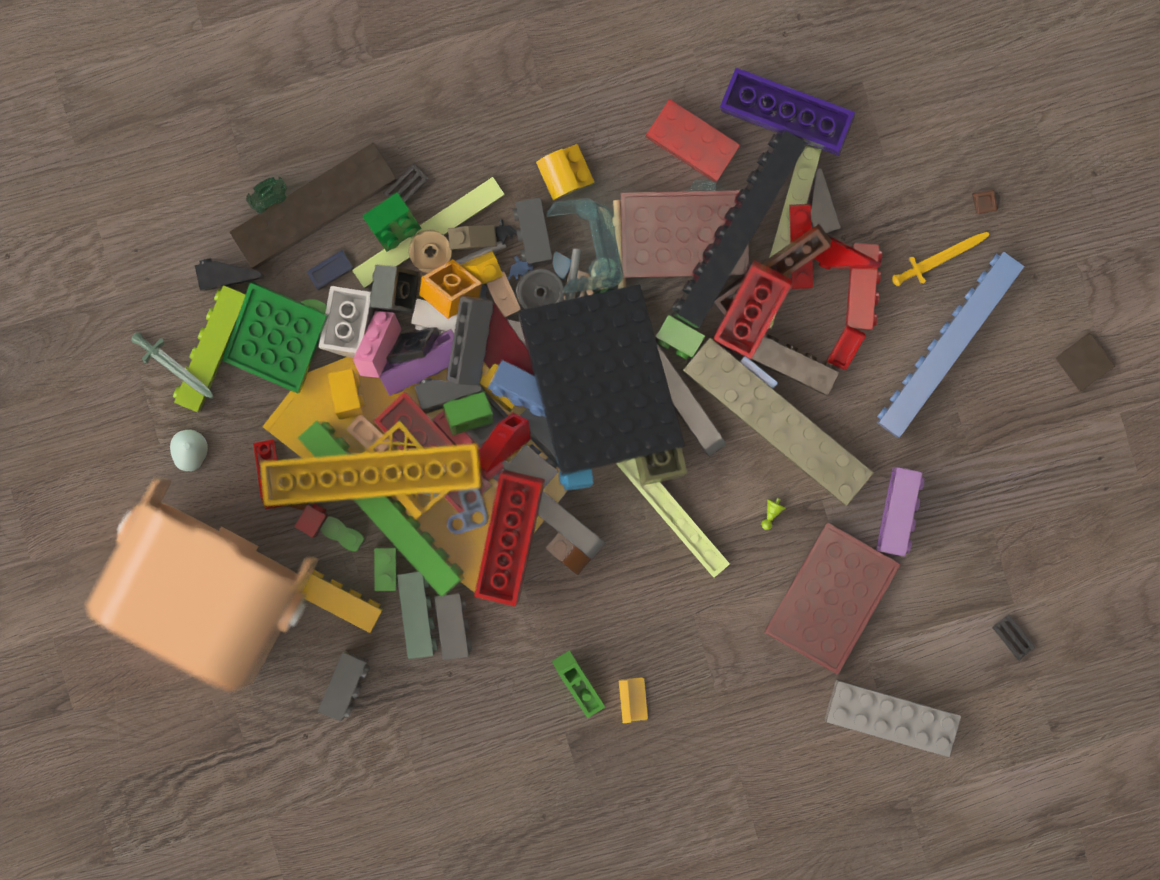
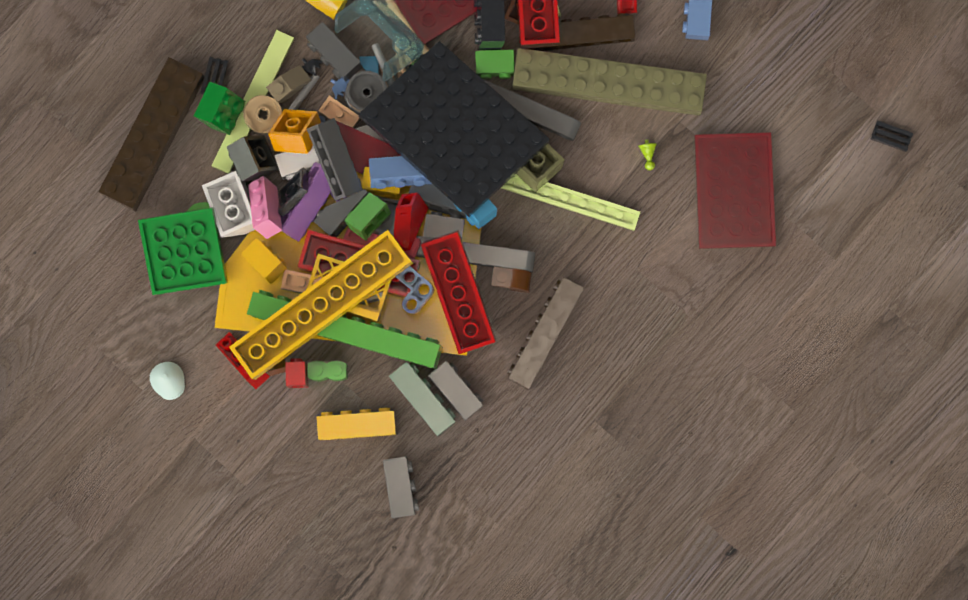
camera: 25 degrees left, 5 degrees down
light nougat container [86,478,318,691] -> none
sand green sword [131,332,214,399] -> none
lime brick [173,285,245,413] -> none
black slope [195,258,264,292] -> none
clear green plate [246,177,287,213] -> none
dark blue tile [307,250,354,290] -> none
bright green brick [374,548,398,591] -> none
yellow slope [460,251,503,284] -> none
bright green slope [552,650,605,718] -> none
yellow panel [619,677,648,723] -> none
light blue tile [740,356,778,389] -> none
light grey brick [825,680,961,757] -> none
medium lavender brick [876,467,925,556] -> none
none -> brick [507,277,584,390]

